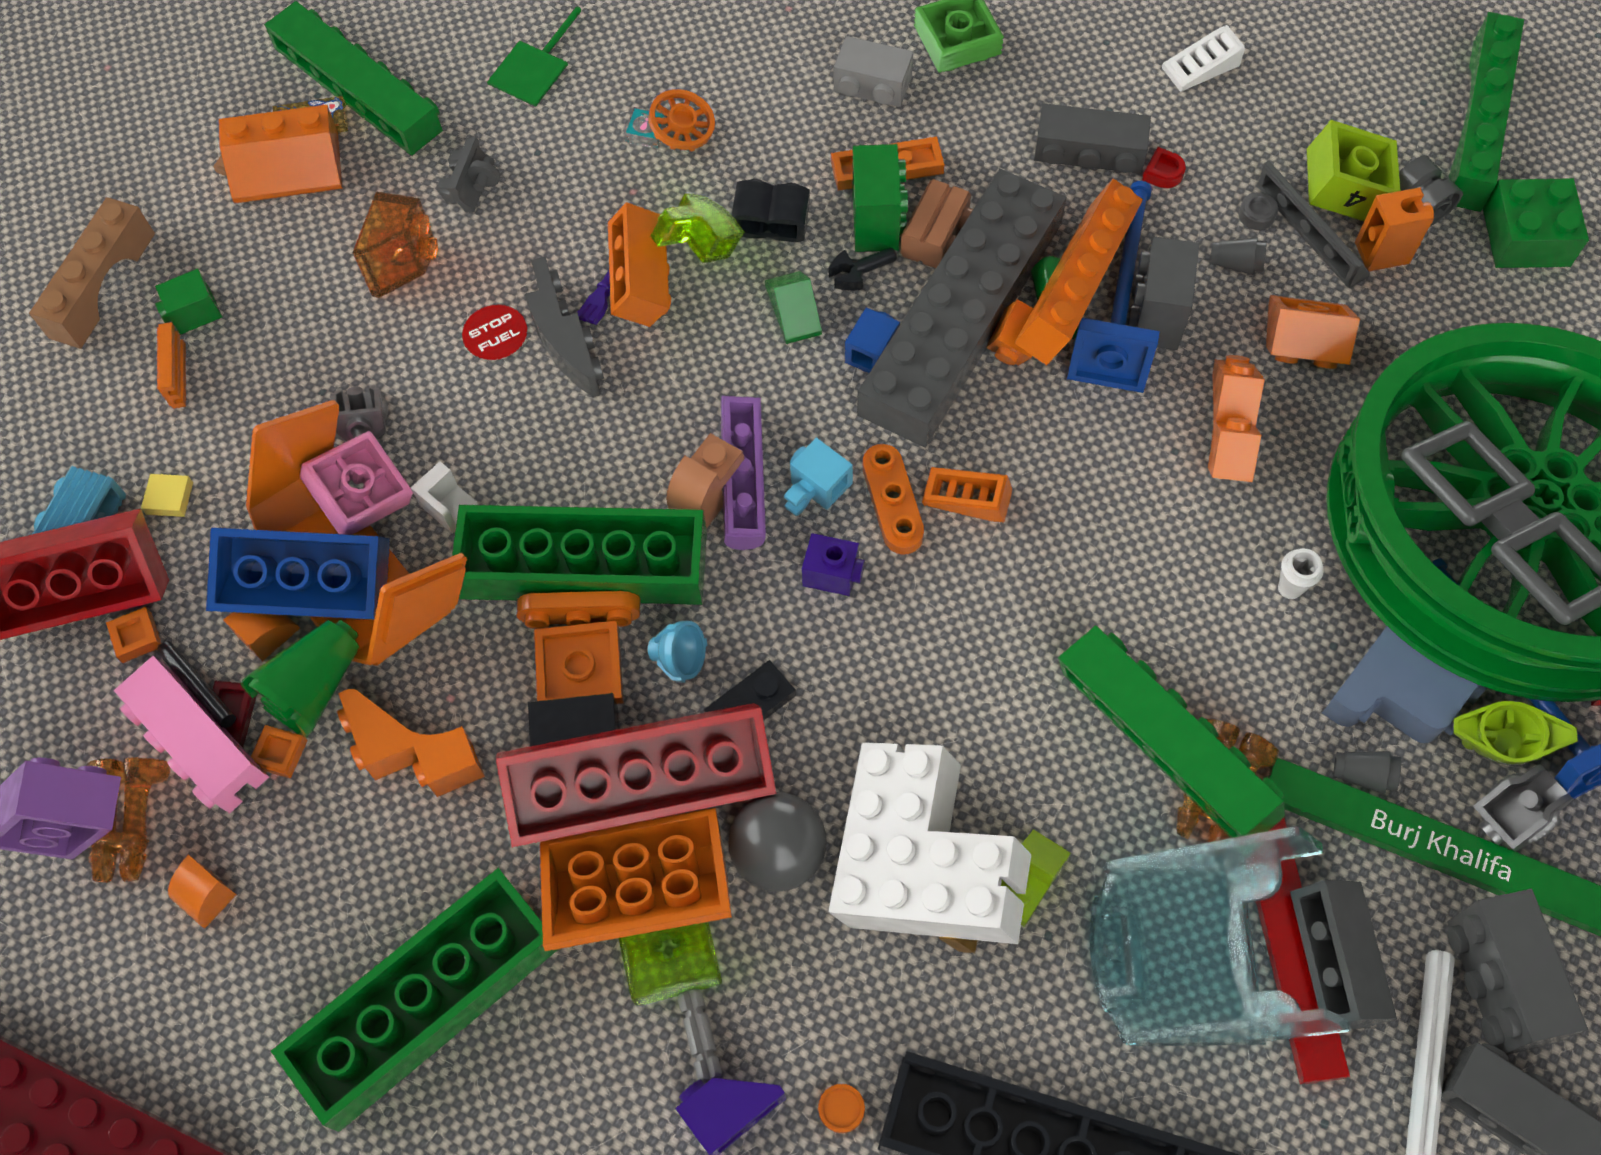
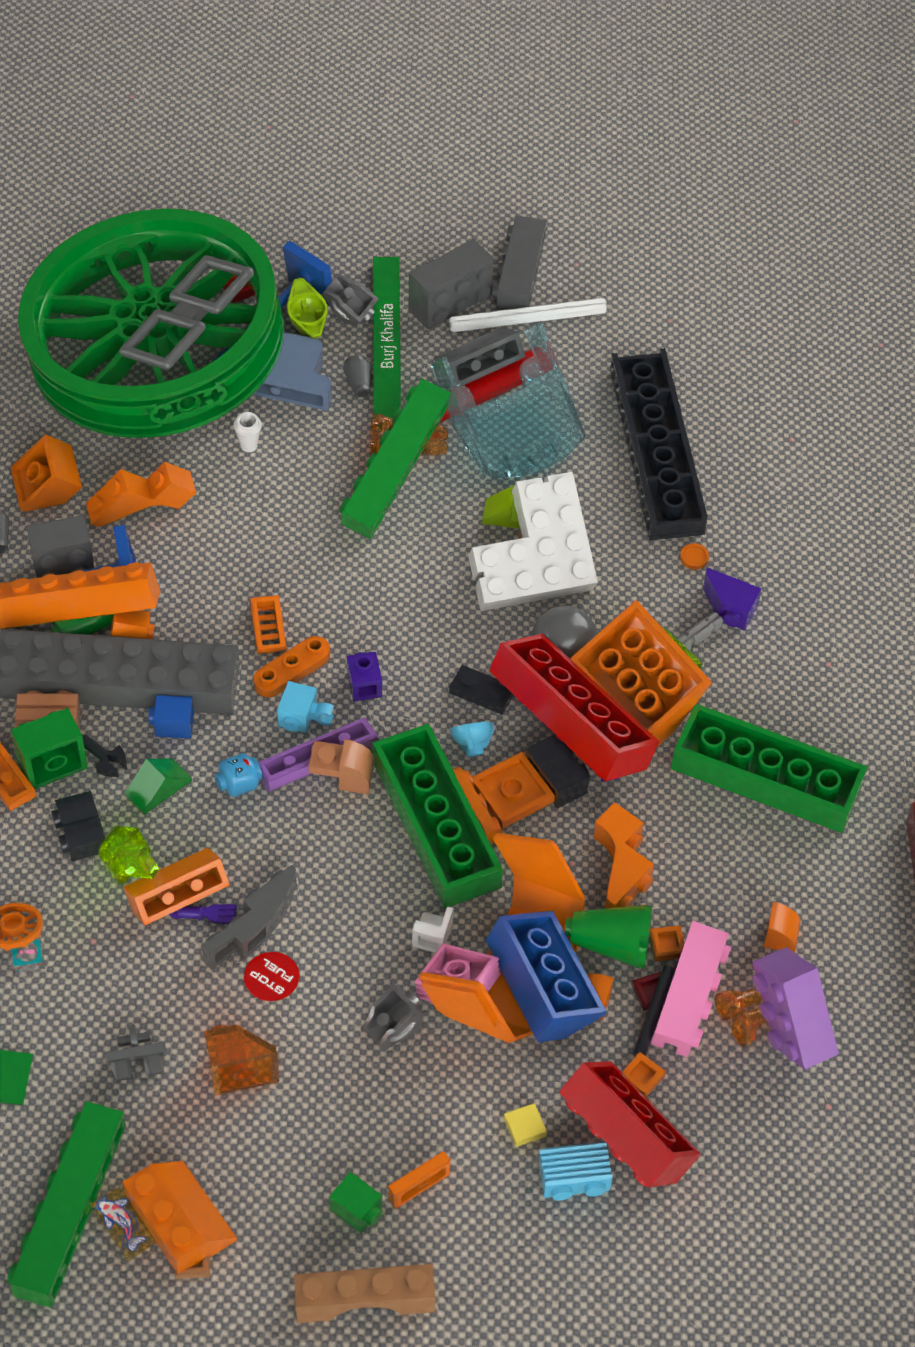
camera: 120 degrees left, 10 degrees down
none -> dark azure head [214,753,262,797]

